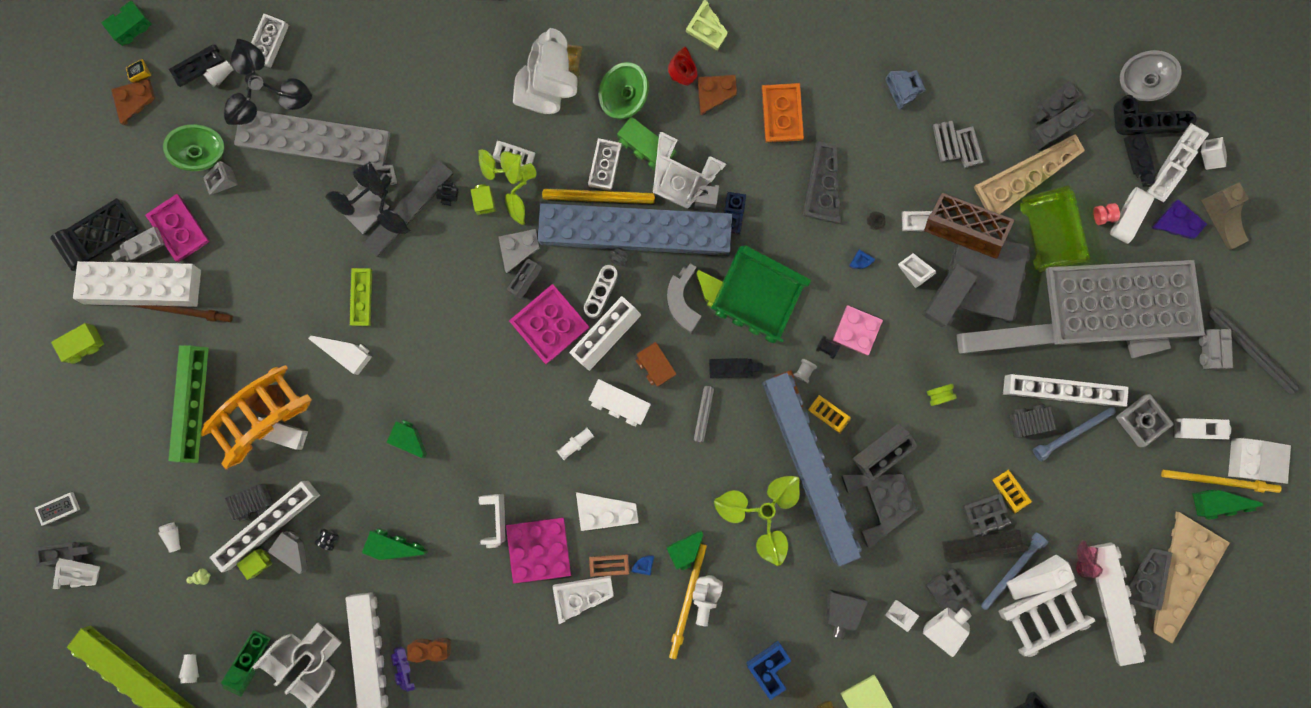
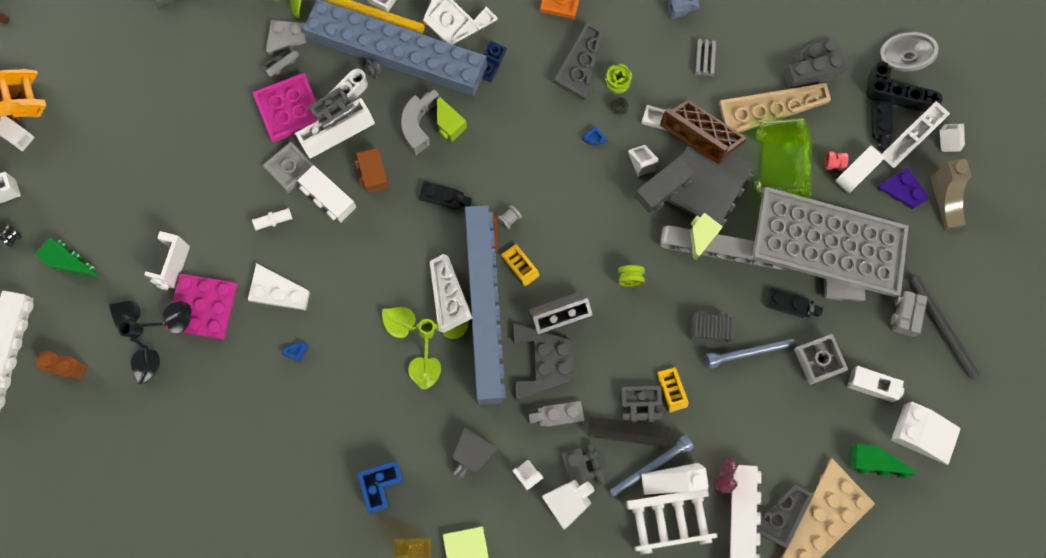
camera: 10 degrees right, 10 degrees down
white slope [308,336,372,375] -> none
lime plate [350,268,372,326] -> none
green slope [386,420,427,458] -> none
dark purple wing [391,647,415,692] -> none
white wing [553,576,614,624] -> none
nougat tile [589,554,629,577] -> none
green slope [666,530,703,571] -> none
yellow bar [669,543,707,659] -> none
white piece [693,575,723,626] -> none
light grey hinge [694,185,719,212] -> none
light grey axle [694,386,714,442] -> none
green panel [711,246,811,344] -> none
black bush [816,336,841,359] -> none
bright pink plate [832,305,883,356] -> none
light grey tile [955,126,984,168] -> none
white brick [1003,374,1128,407] -> none
yellow bar [1161,470,1281,493] -> none
none -> black plant [110,300,192,384]
none -> light grey tile [262,142,313,193]
none -> dark grey plate [308,87,356,129]
none -> white wing [430,254,472,332]
none -> light grey hinge [528,401,584,427]
none -> lime wheel [605,64,632,93]
none -> yellowish green slope [690,213,723,260]
none -> black hinge [767,288,823,318]

